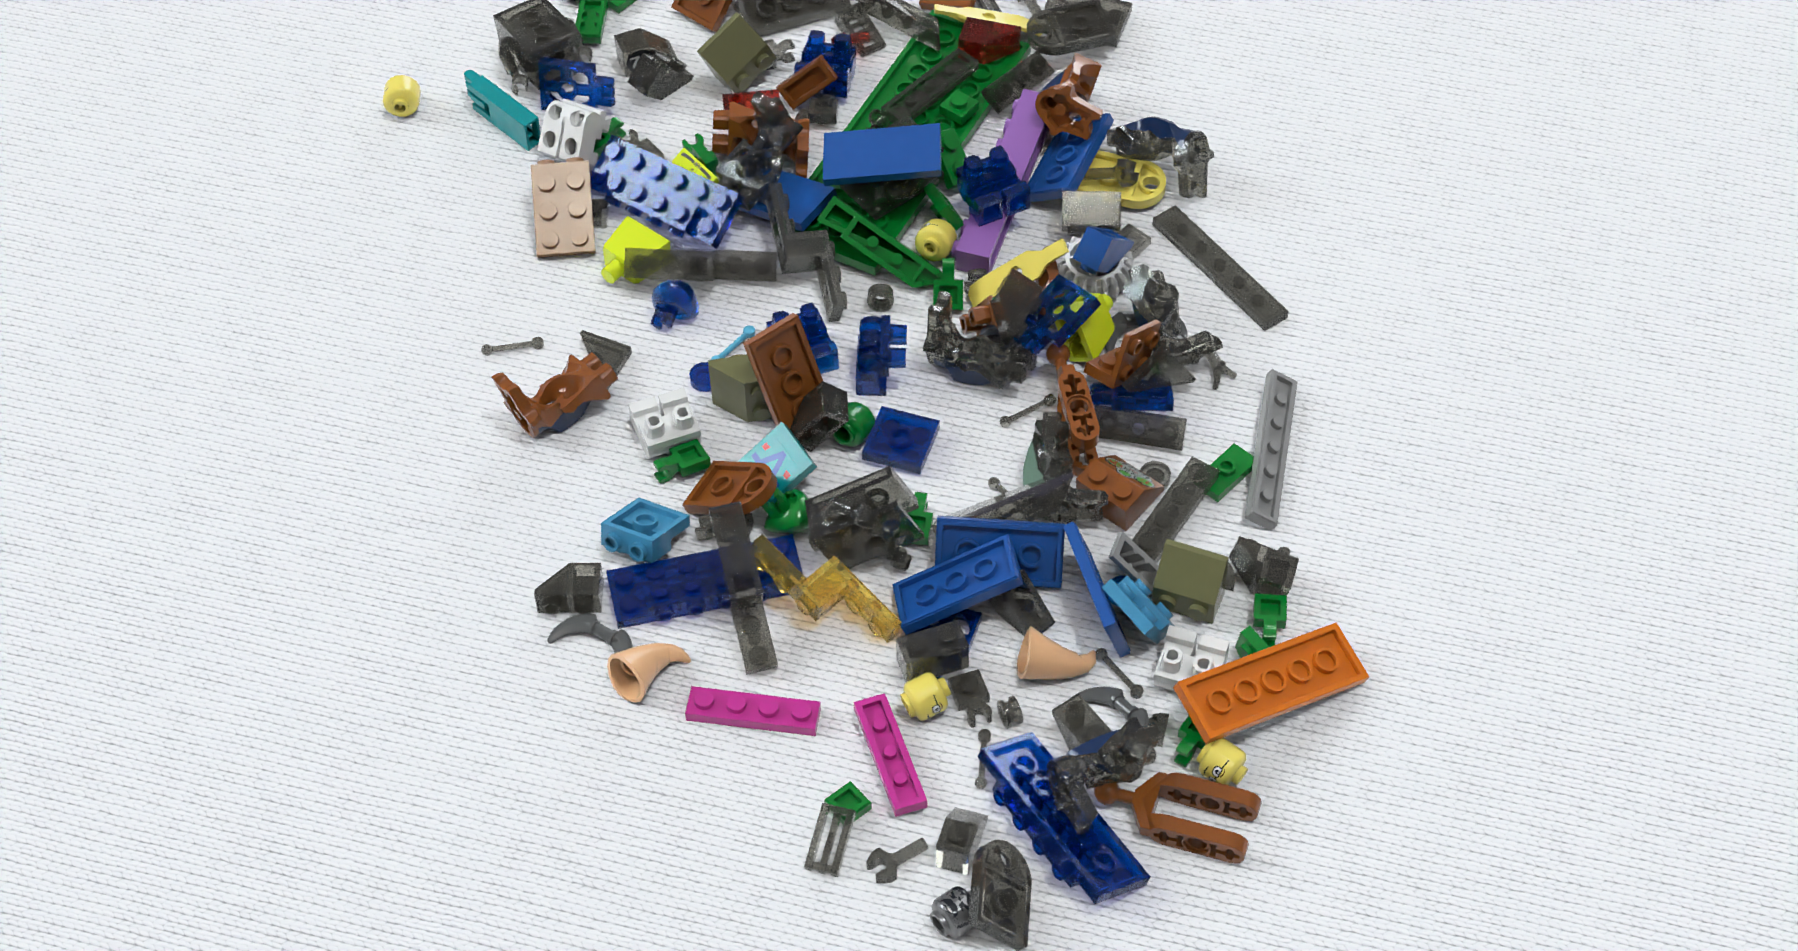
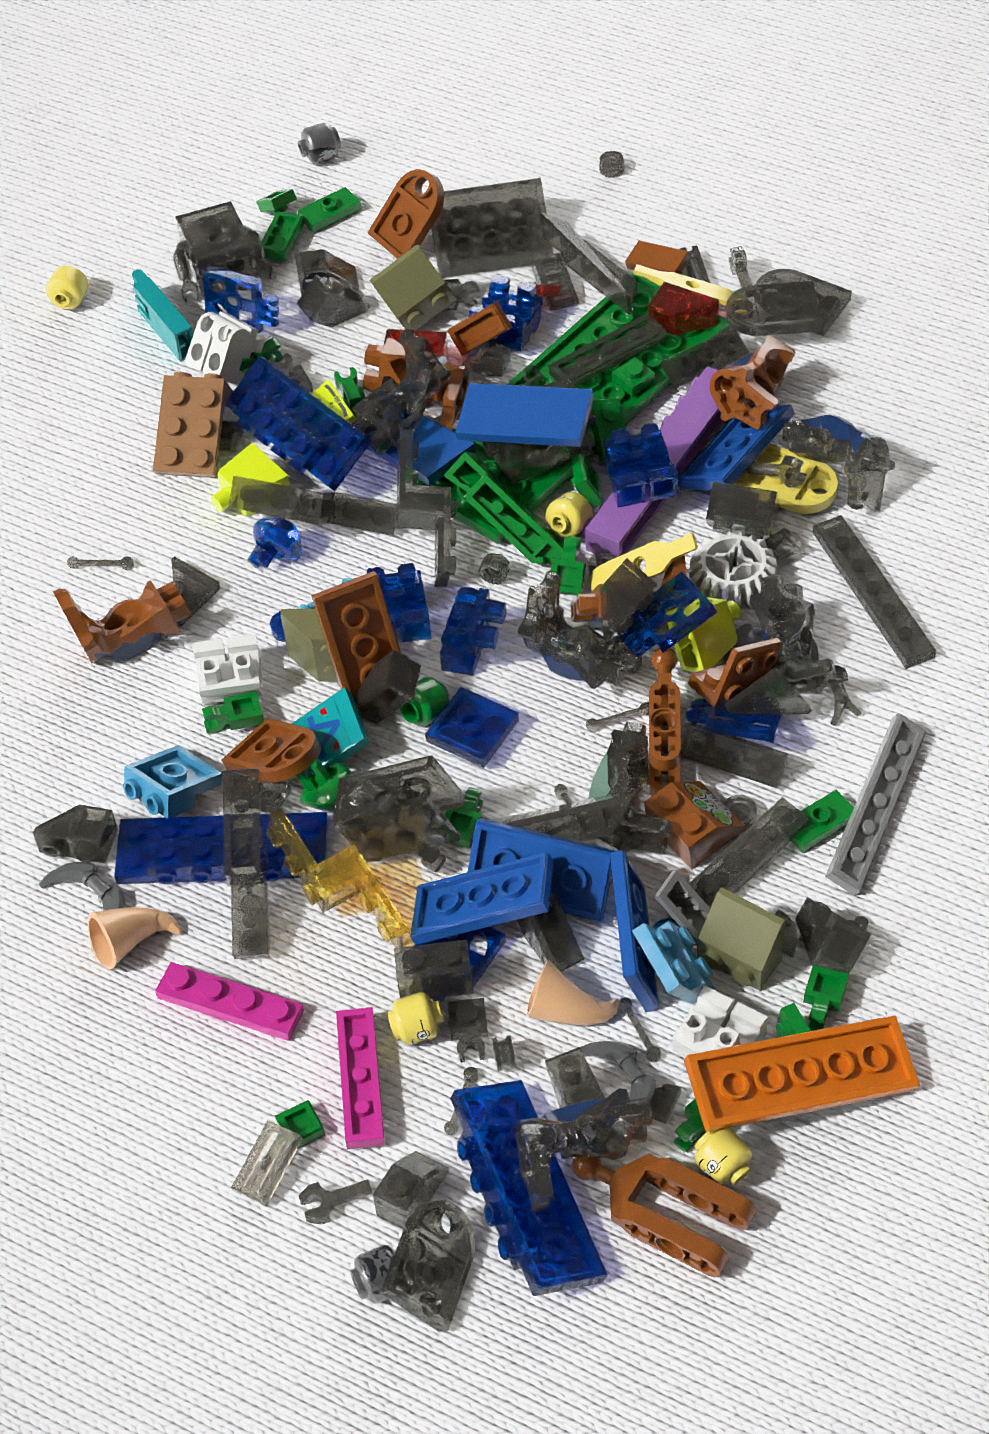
camera: 15 degrees right, 0 degrees up
blue slope [1073,226,1134,275] -> none

